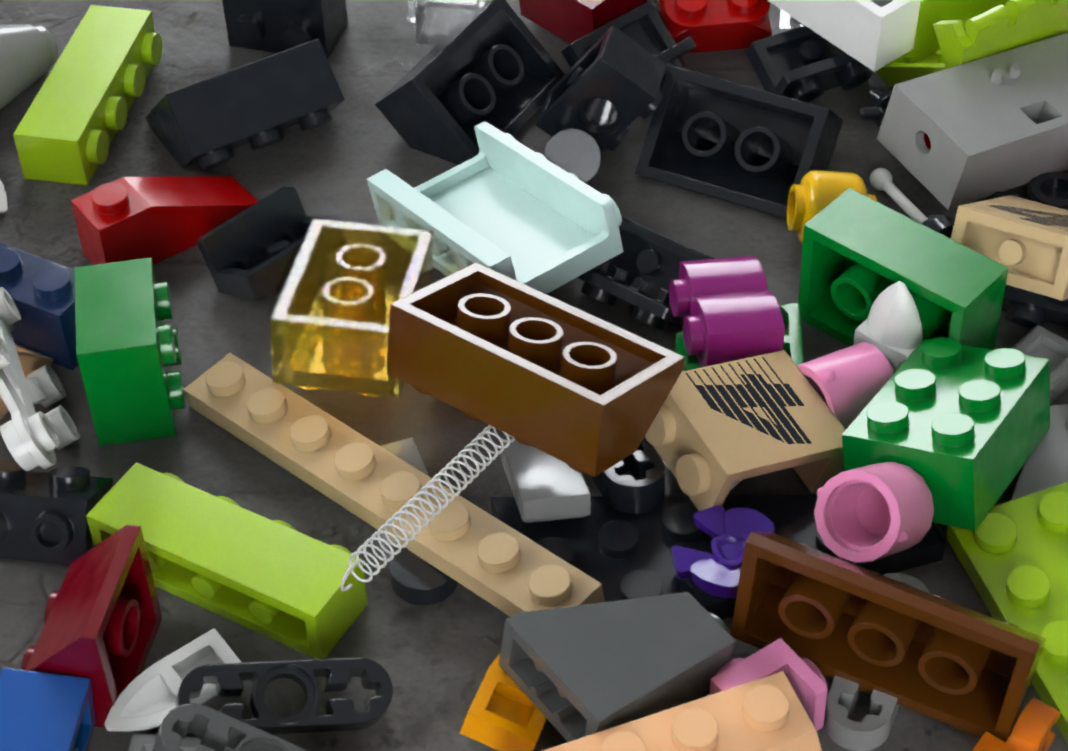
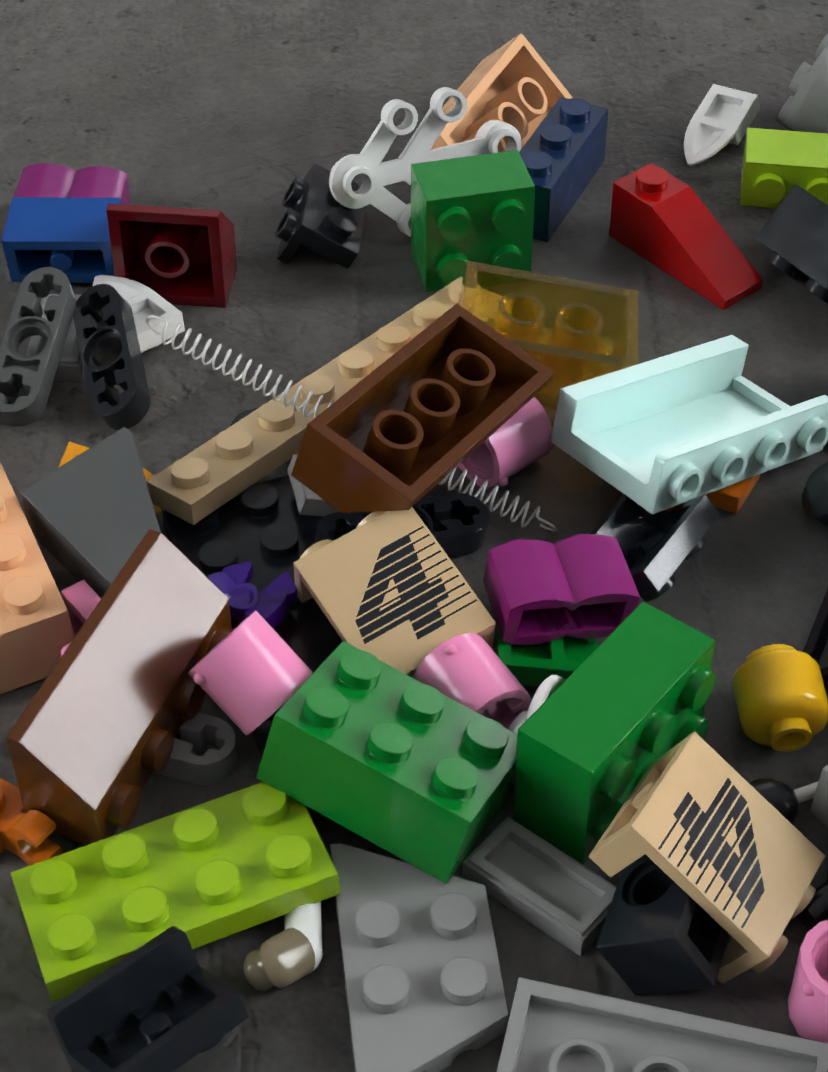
camera: 85 degrees right, 0 degrees up
lime brick [86,462,368,659] -> none
black bracket [197,186,348,301] -> none

